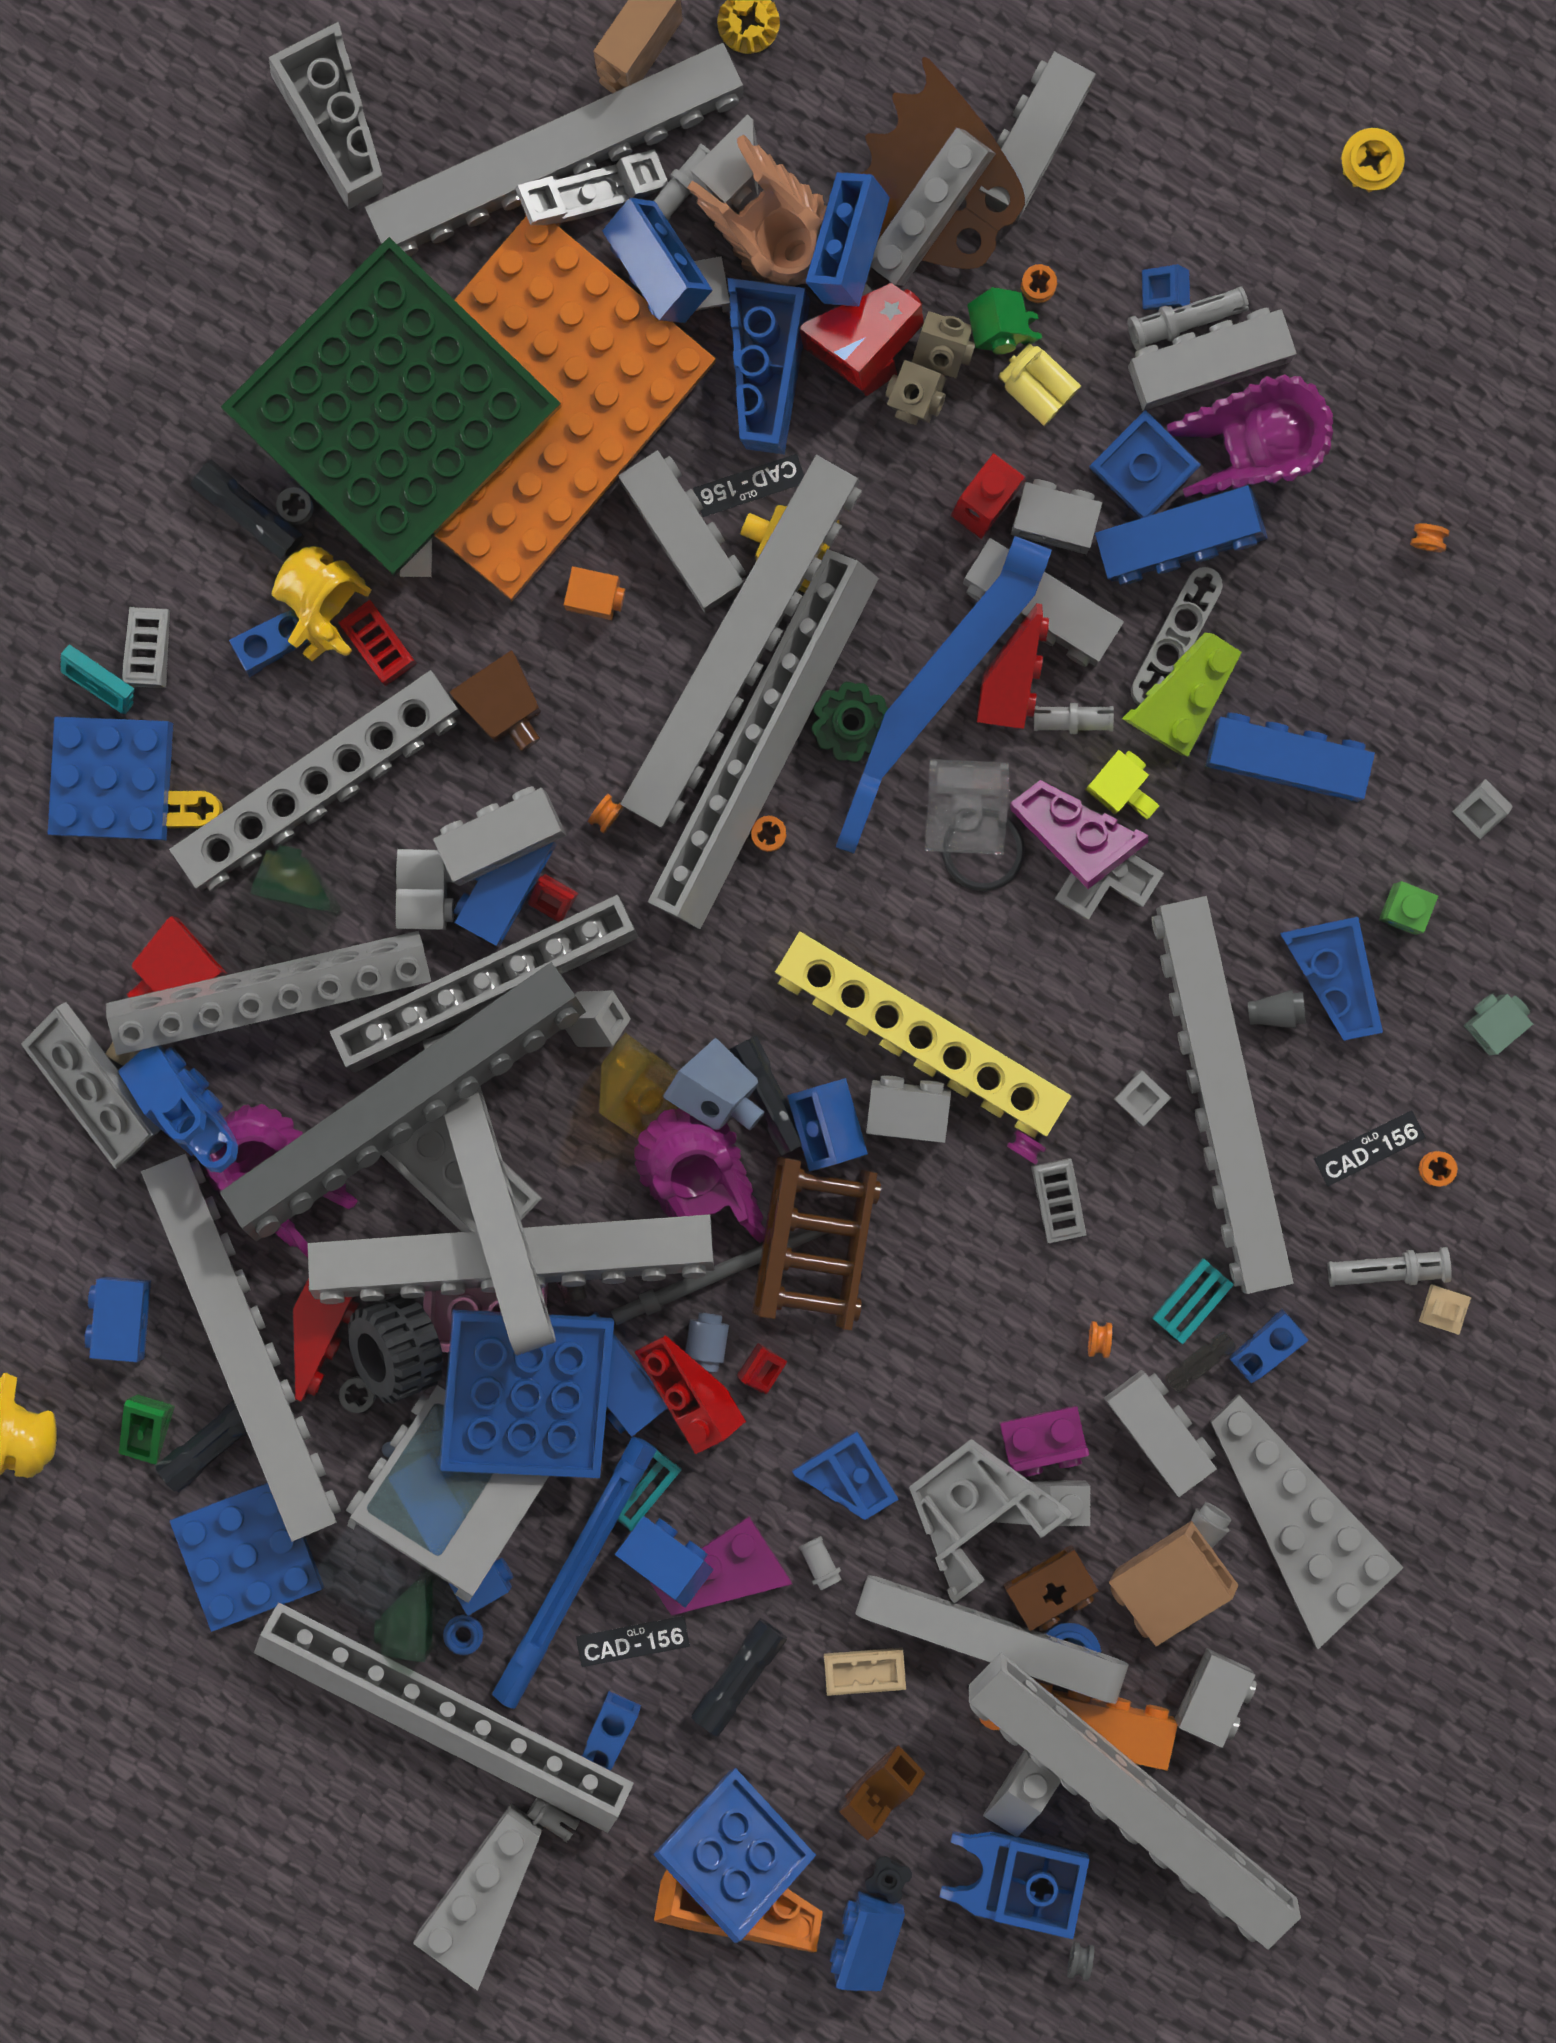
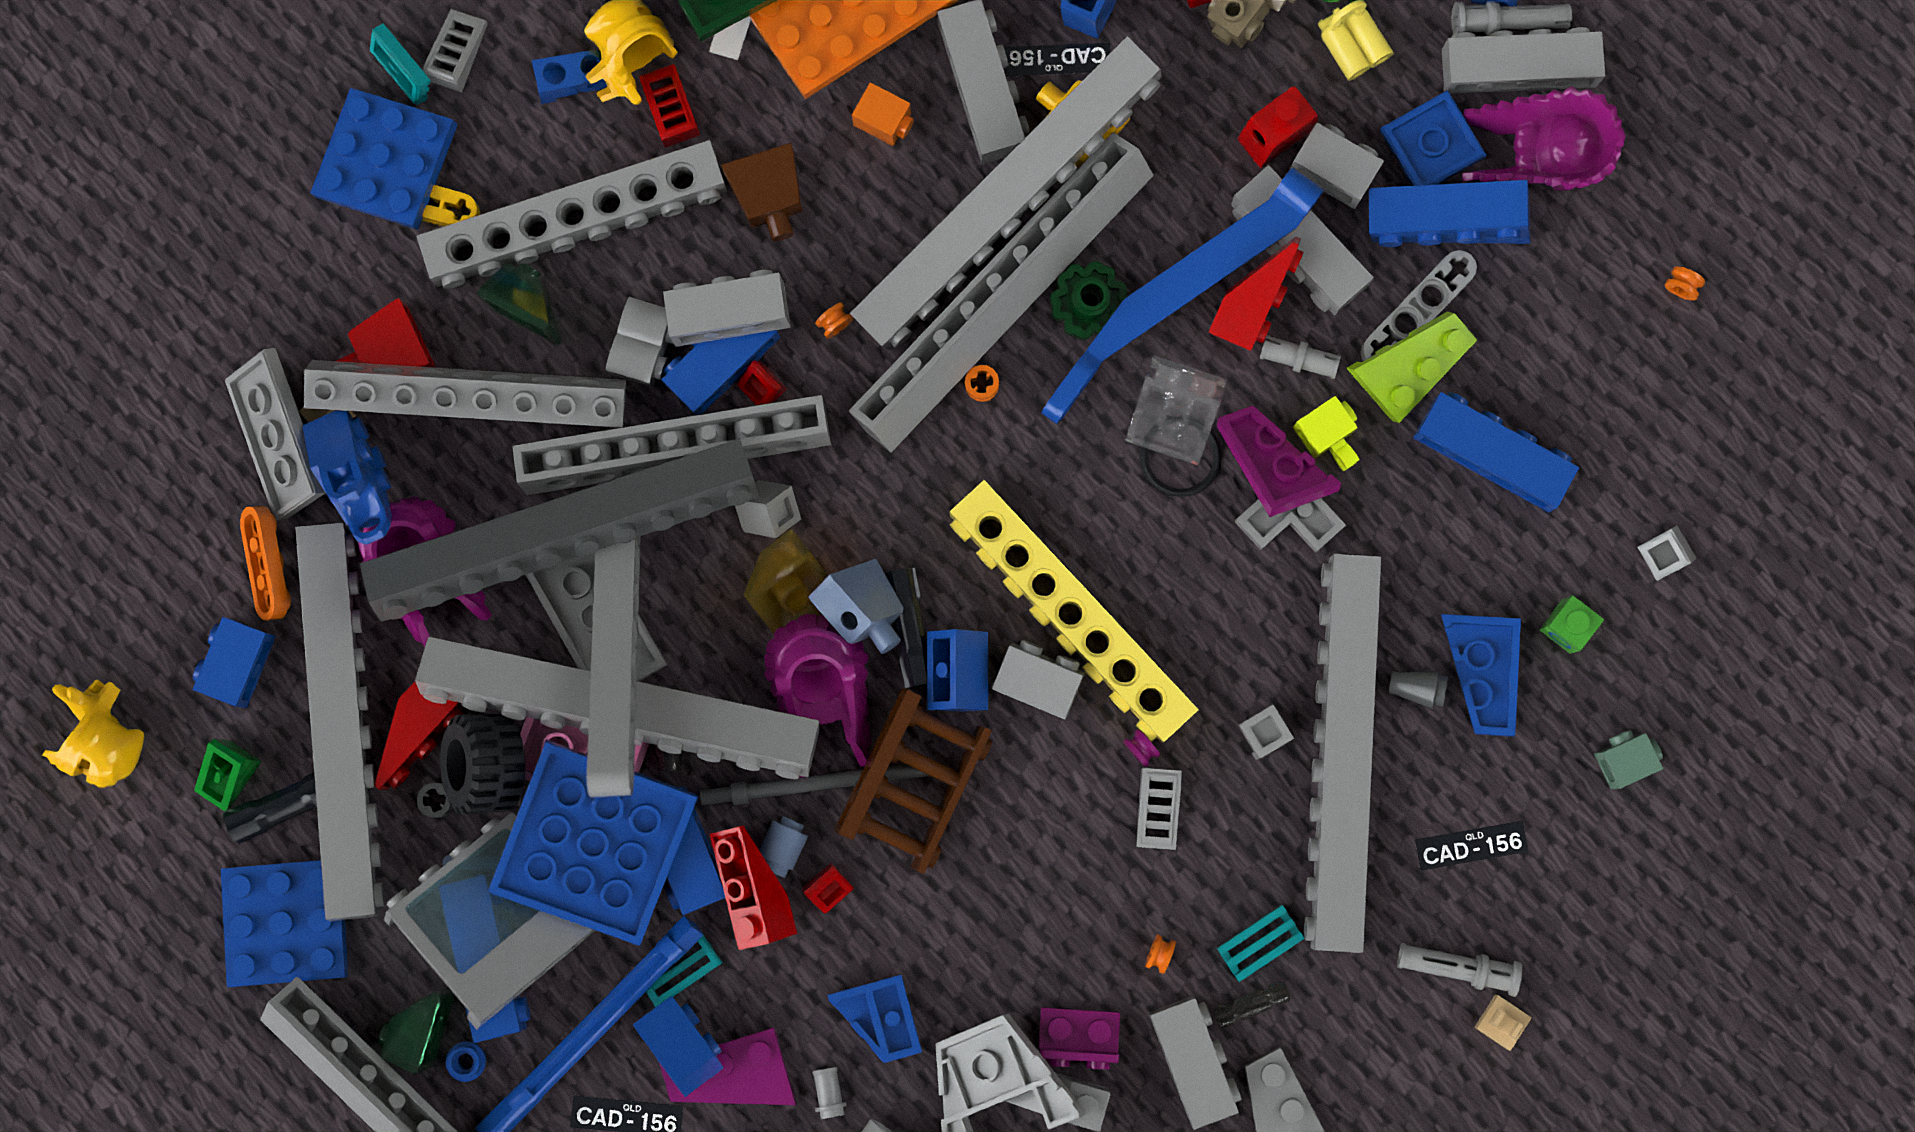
camera: 20 degrees right, 5 degrees down
blue leg [1229,1309,1309,1383] -> none
orange bush [1419,1151,1458,1187] -> none
none -> orange plate [240,506,291,621]

